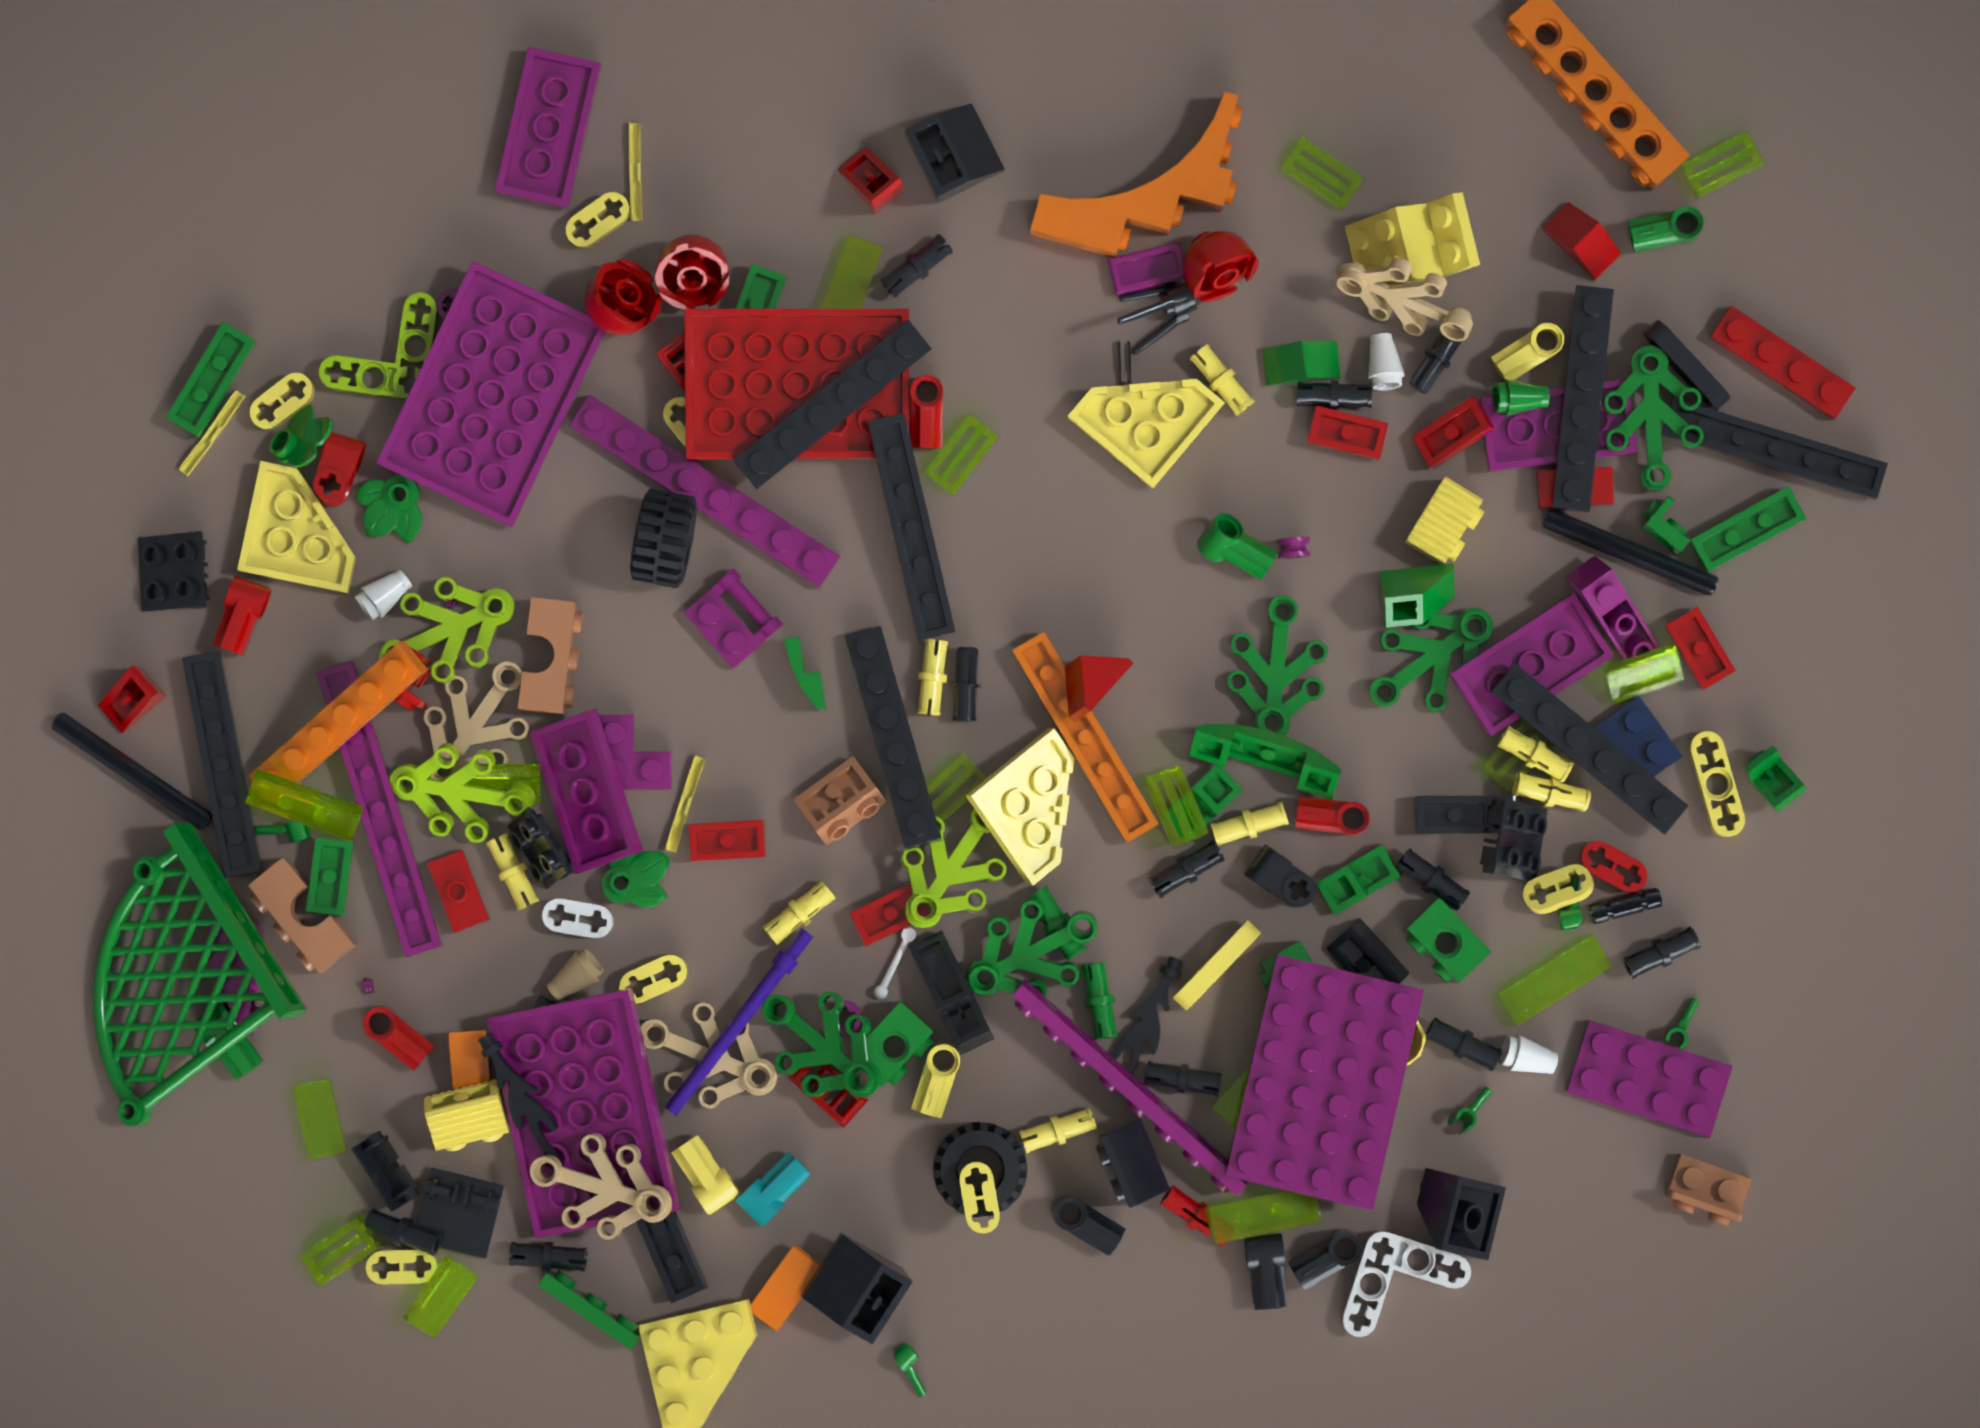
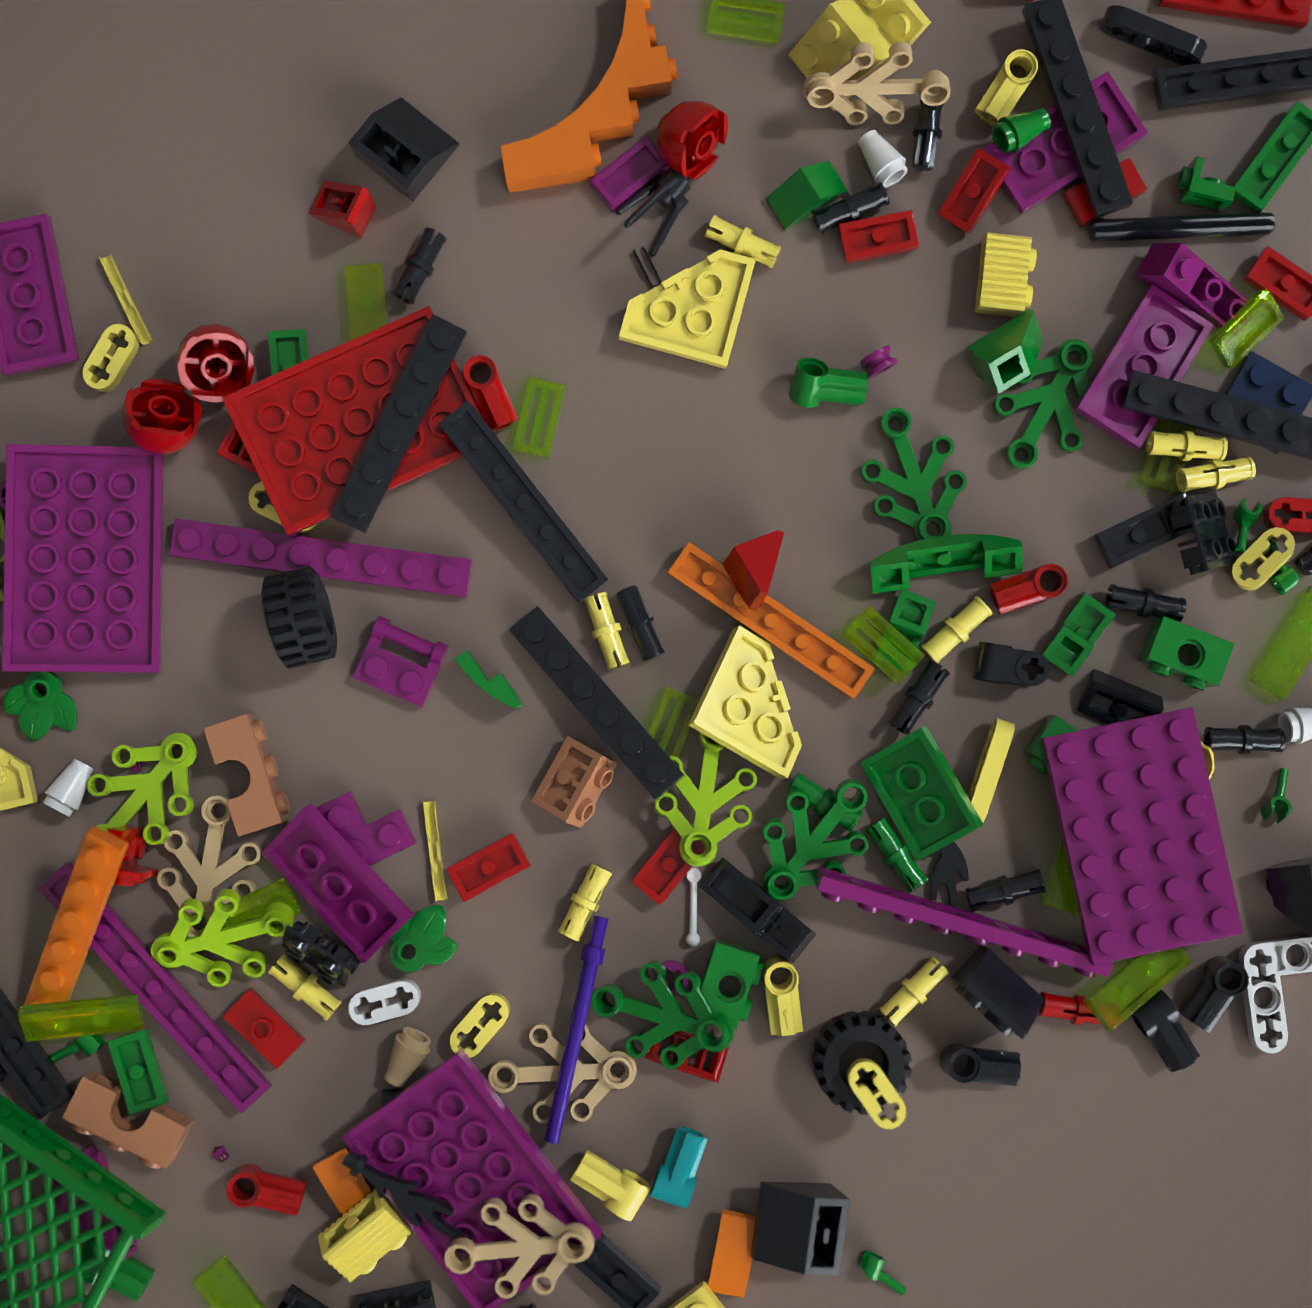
camera: 25 degrees left, 0 degrees up
green plant [1603,346,1704,492] -> none
none -> green plate [860,725,984,861]
none -> green hand [1233,498,1263,552]

